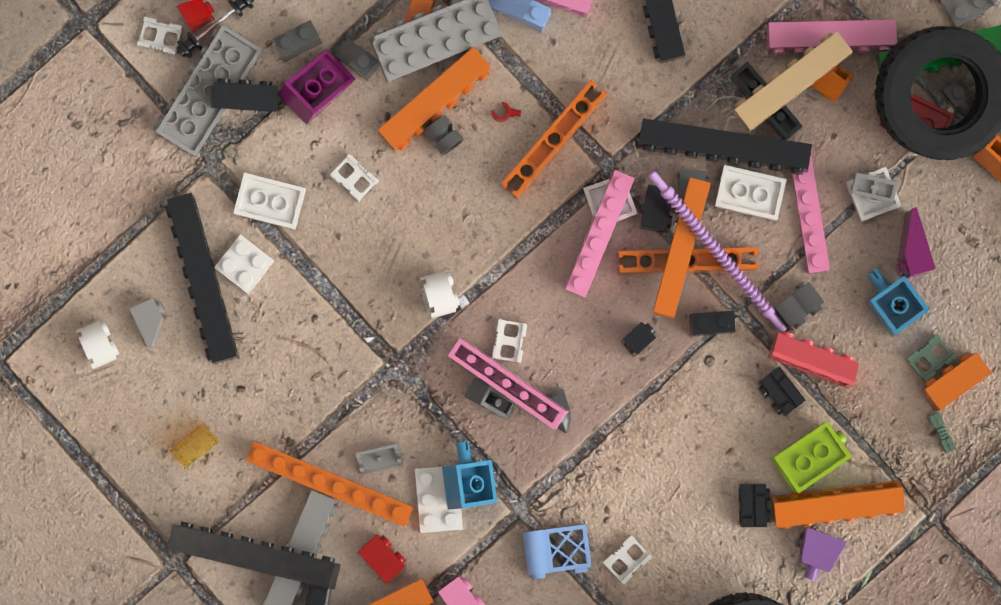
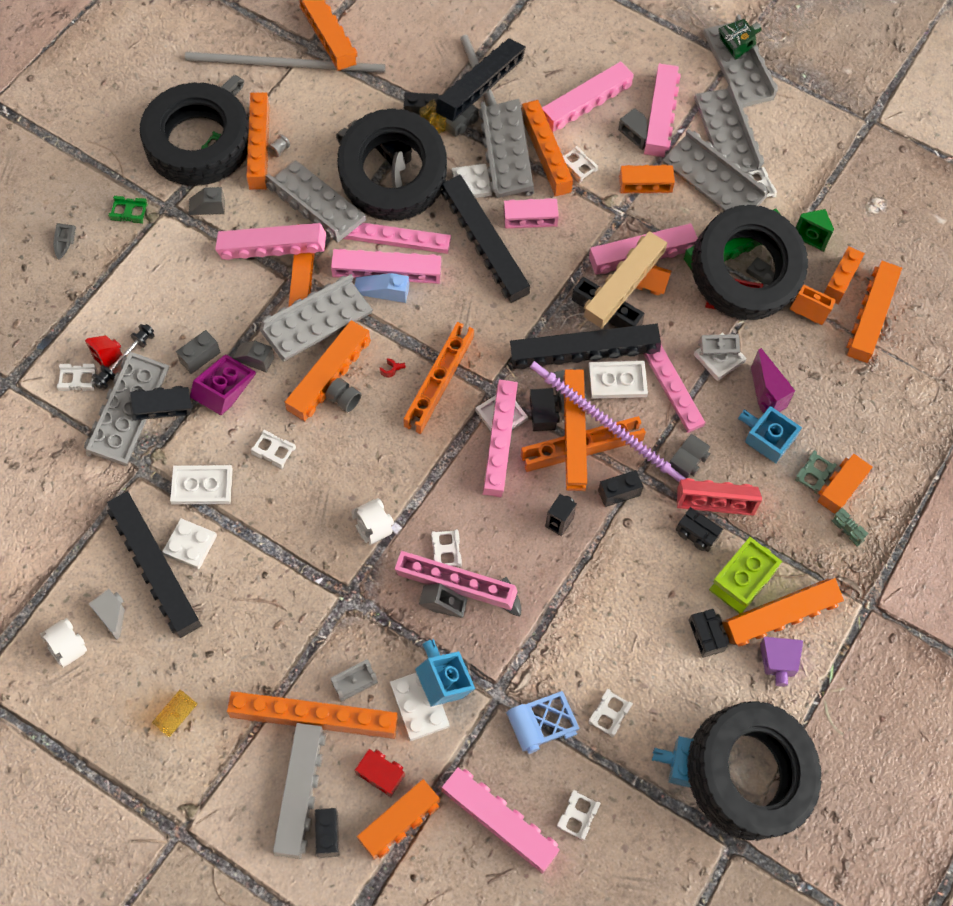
camera: 20 degrees left, 20 degrees down
black brick [167,521,341,590] -> none

